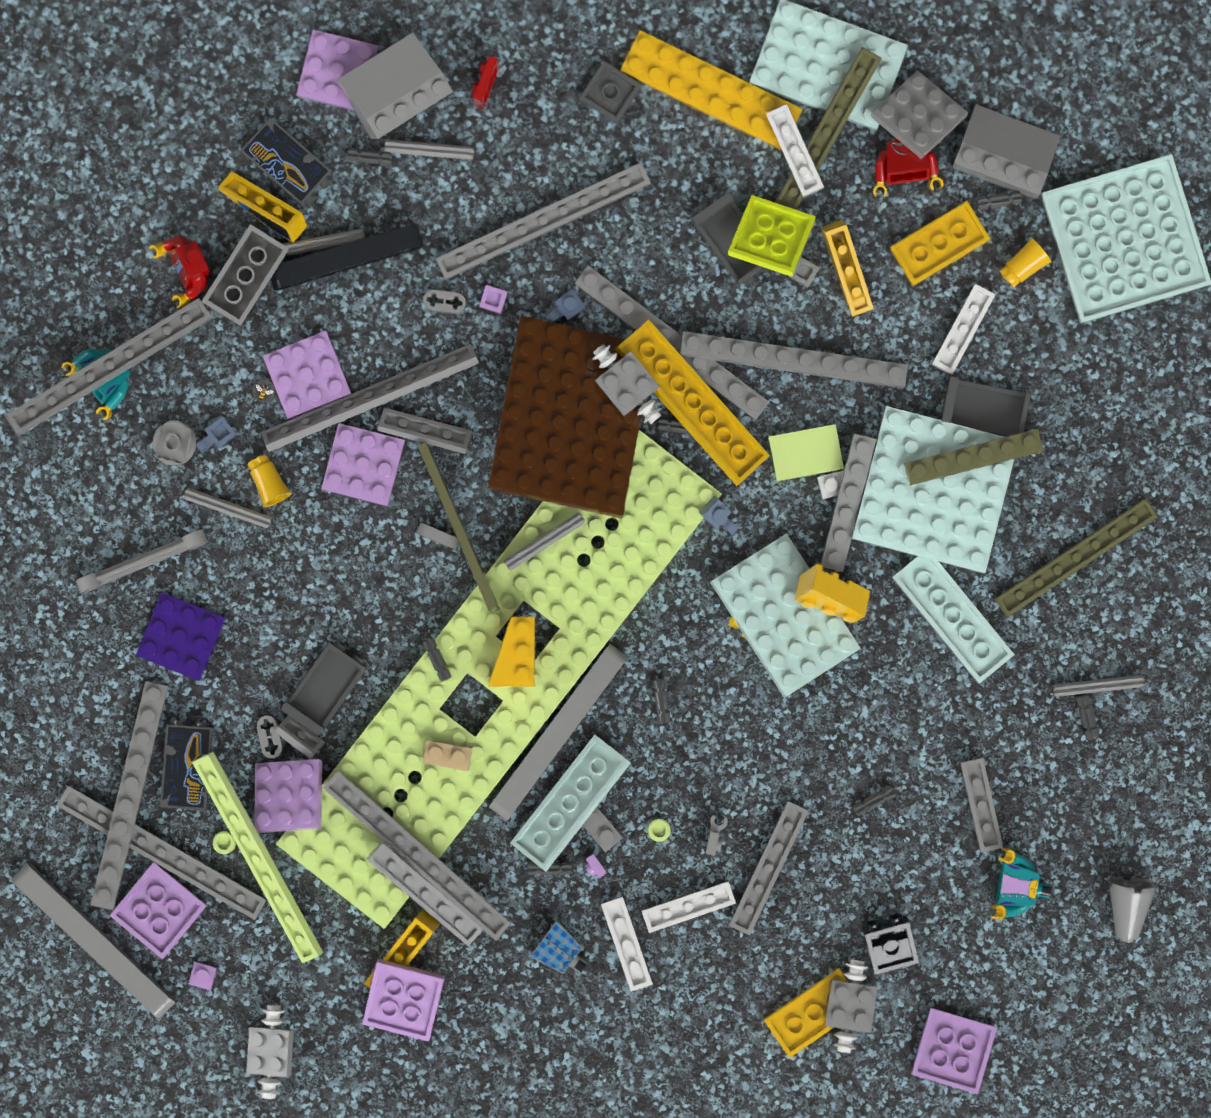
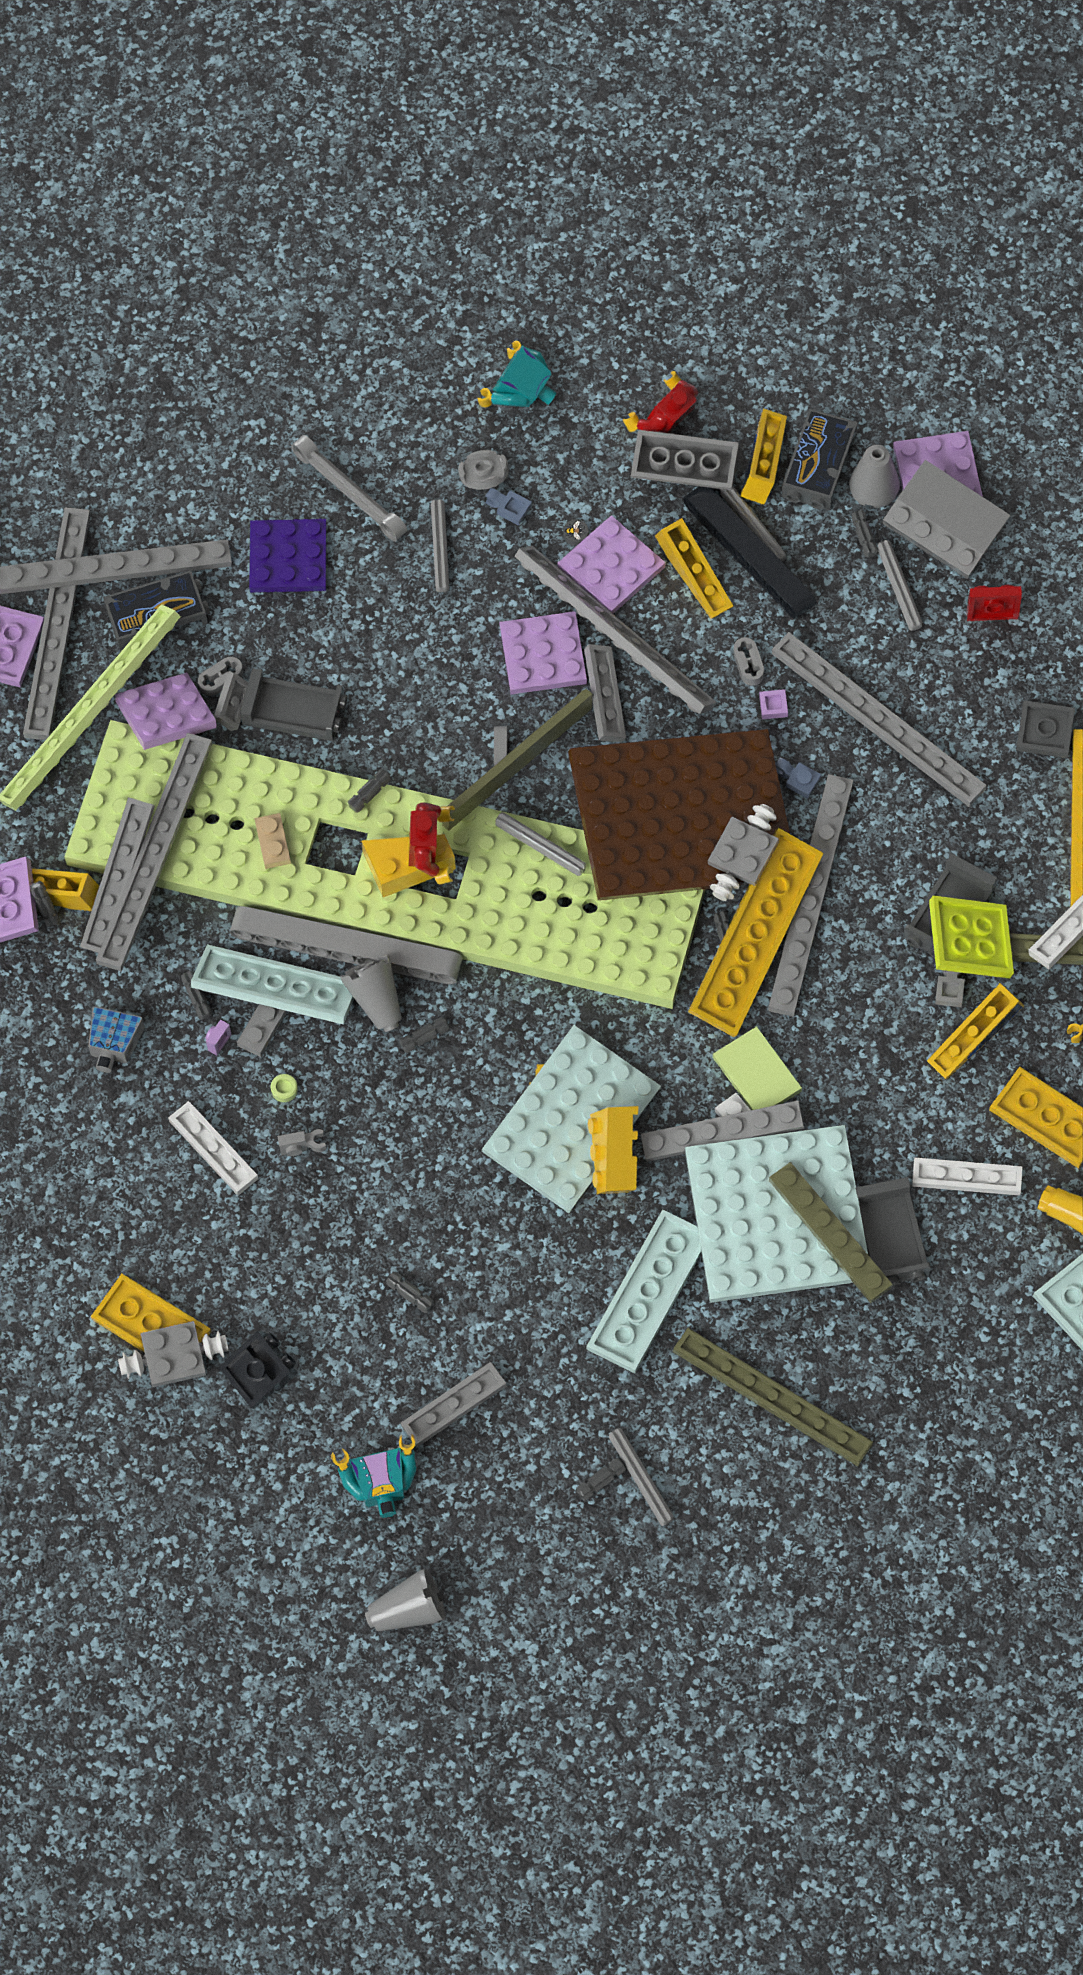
camera: 70 degrees right, 20 degrees down
light grey plate [6,298,212,436] -> none
yellowish green tile [213,831,236,854] -> none
yellow plant [248,455,292,507] -> none
white plate [601,896,652,992] -> none
light grey plate [680,331,908,389] -> none
sand blue plate [699,496,738,535] -> none
light grey plate [729,801,809,936] -> none
lavender plate [911,1007,997,1094] -> none
none -> dark grey axle [30,881,59,927]
none -> light grey cone [340,955,402,1032]
none -> red torso [408,802,455,885]
none -> yellow slope [655,518,733,619]
none -> light grey cone [849,445,900,508]

